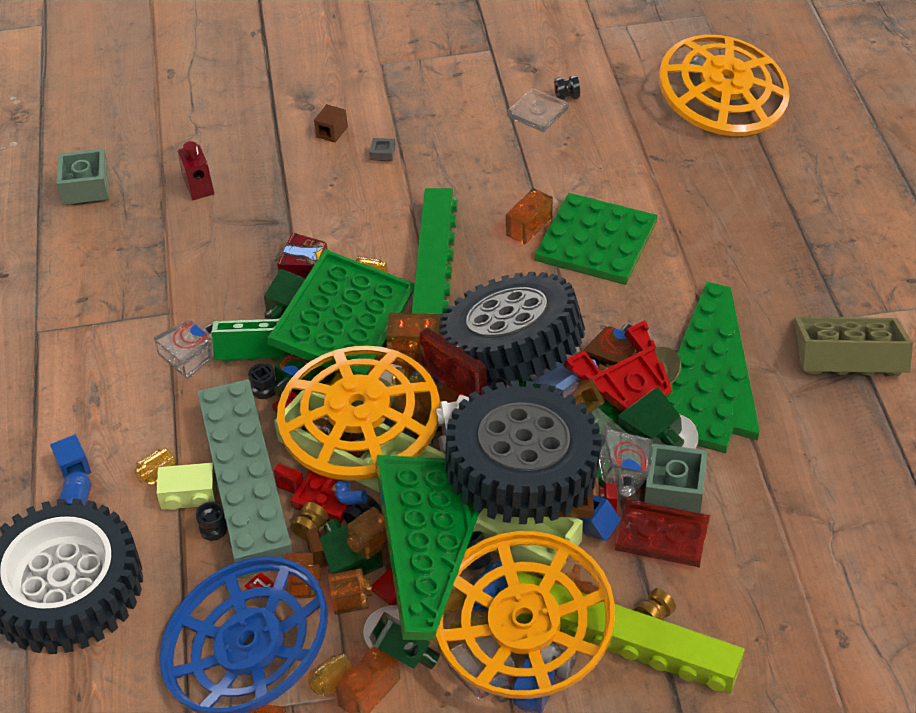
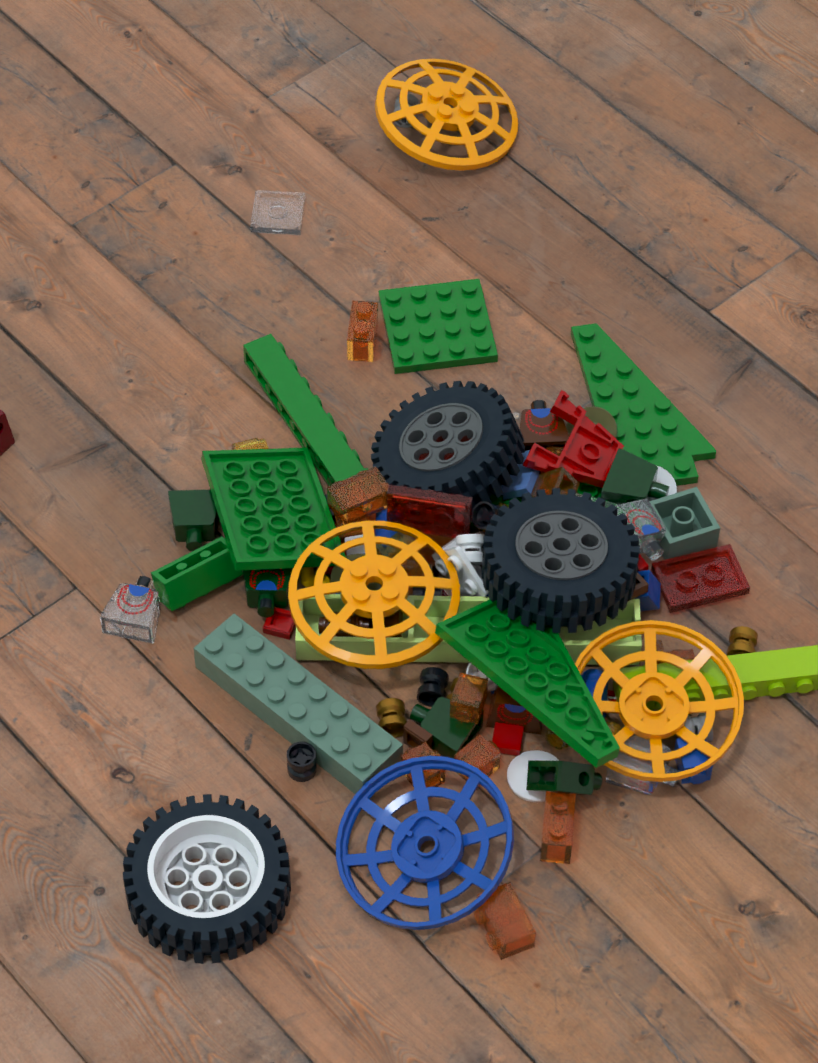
camera: 35 degrees left, 5 degrees up
blue brick [50,434,92,479] -> none
blue head [56,472,91,507] -> none
clear yellow brick [134,448,177,485] -> none
yellowish green brick [156,463,217,510] -> none
red sticker [245,572,275,598] -> none
black wheel [248,363,277,399] -> none
red tile [274,463,303,494] -> none
torso [277,233,328,279] -> none
red plate [290,470,352,524] -> none
clear yellow brick [308,653,355,697] -> none
reddish brown brick [314,104,348,143] -> none
blue arm [334,481,368,505] -> none
dark grey plate [370,138,396,161] -> none
black wheel [554,75,580,100] -> none
olive slope [795,316,913,376] -> none

